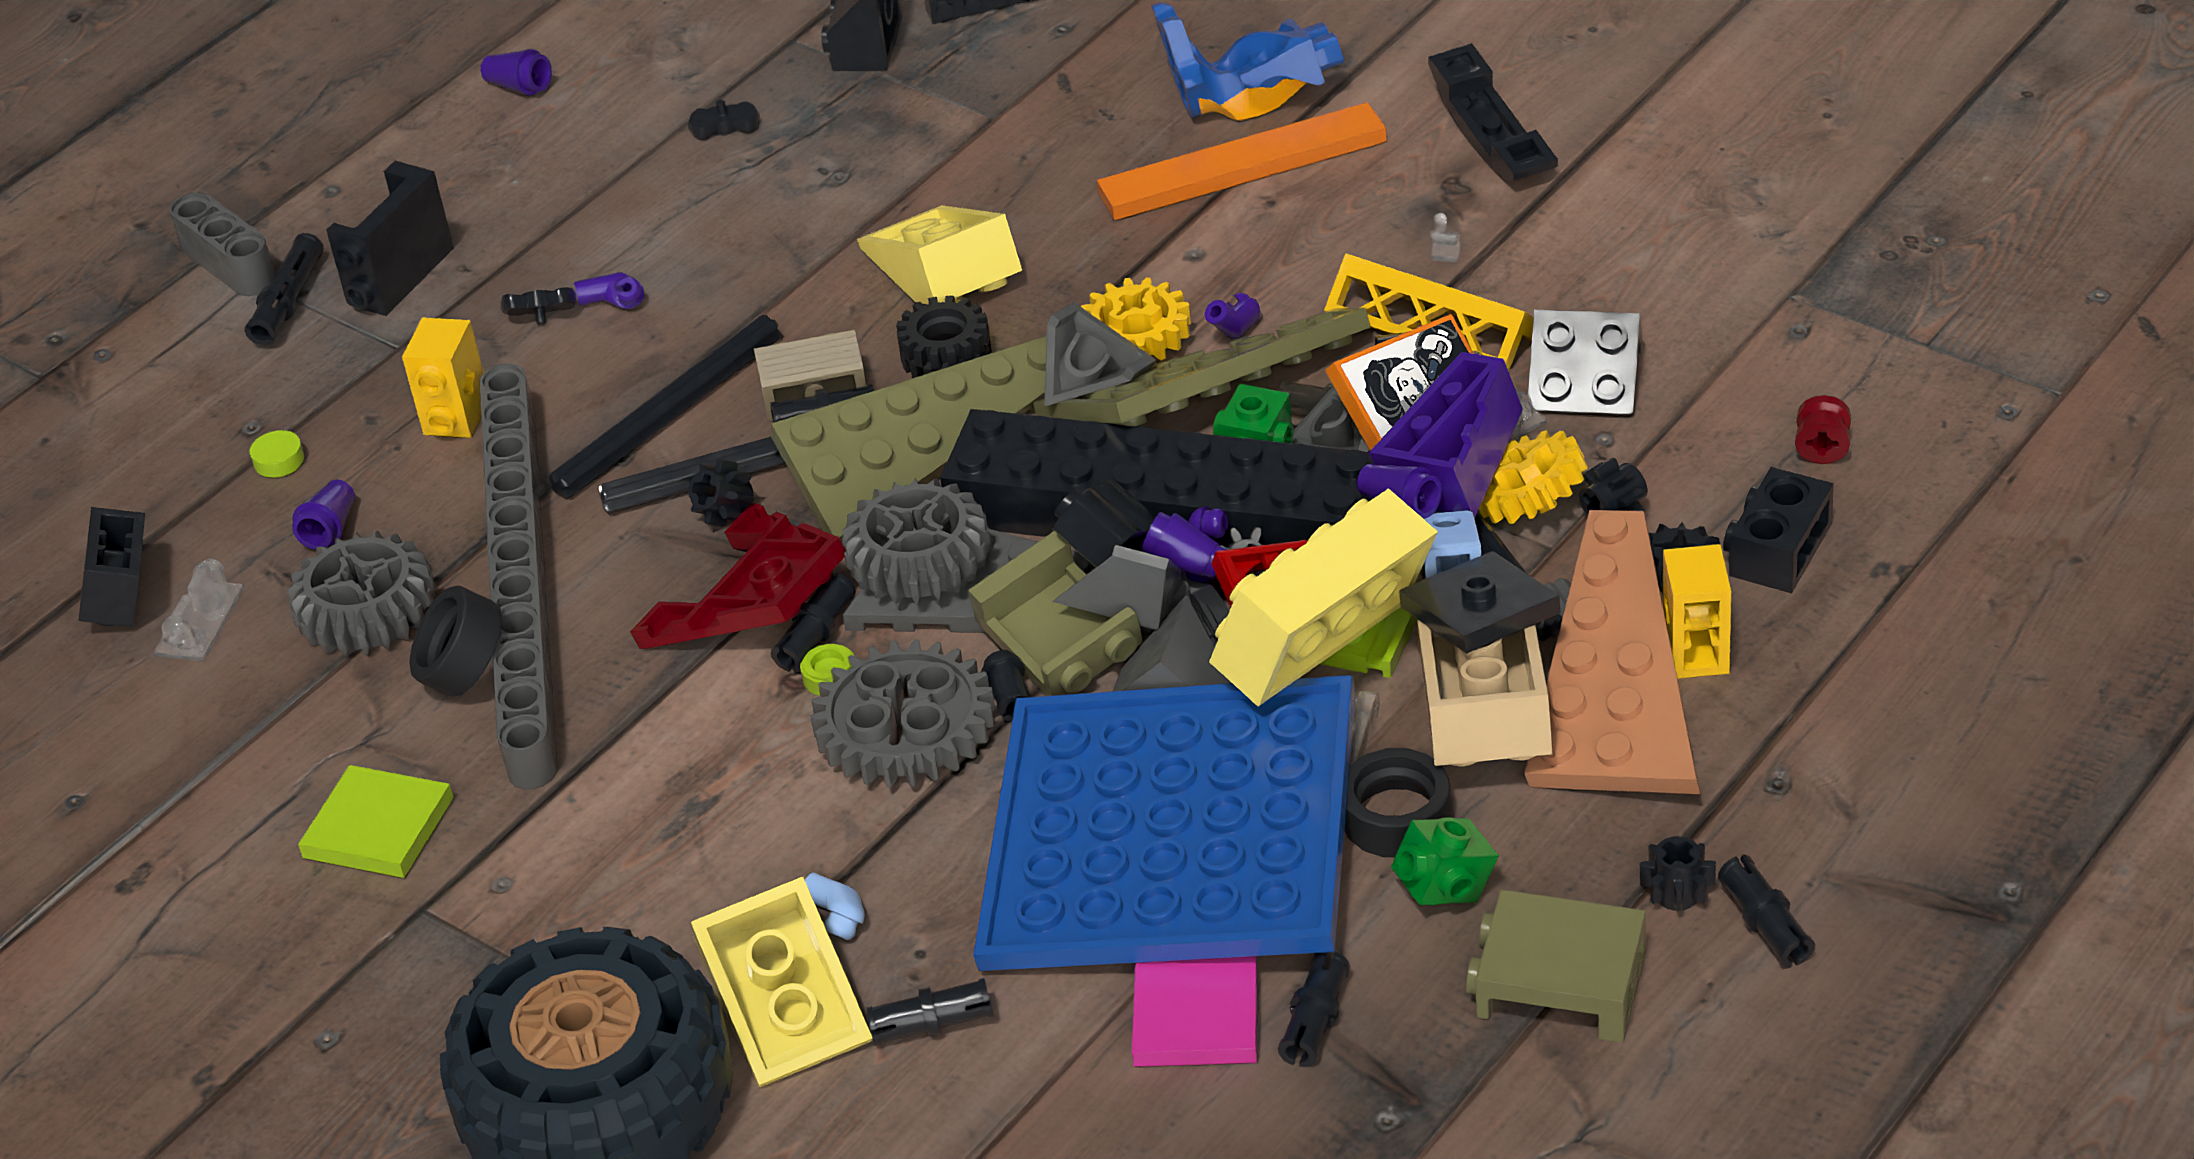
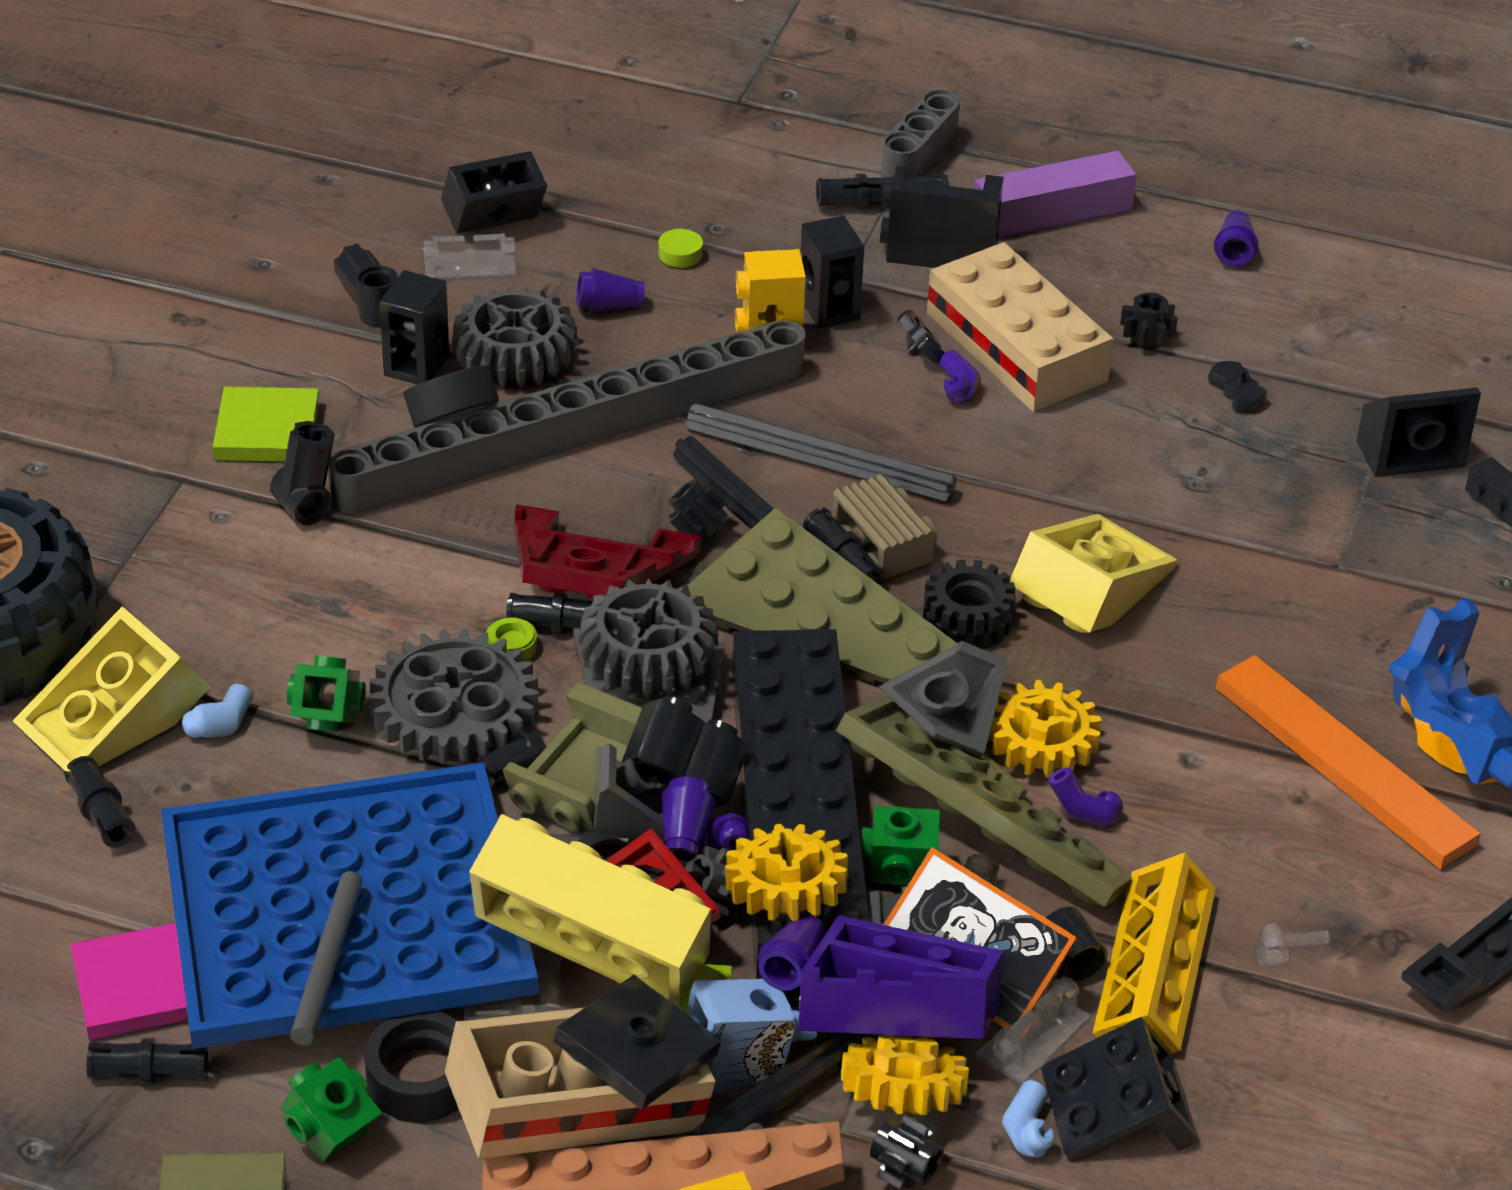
camera: 65 degrees right, 0 degrees up
none -> black piece [270,420,335,526]
none -> green brick [287,655,366,732]
none -> dark grey bar [290,871,363,1045]
none -> black piece [334,244,398,326]
none -> black brick [379,270,450,385]
none -> yellow gear [725,824,848,921]
none -> black brick [800,215,865,328]
none -> tan brick [927,242,1114,412]
none -> medium lavender brick [974,151,1137,238]
none -> light blue arm [1002,1080,1055,1158]
none -> black gear [1120,292,1178,350]

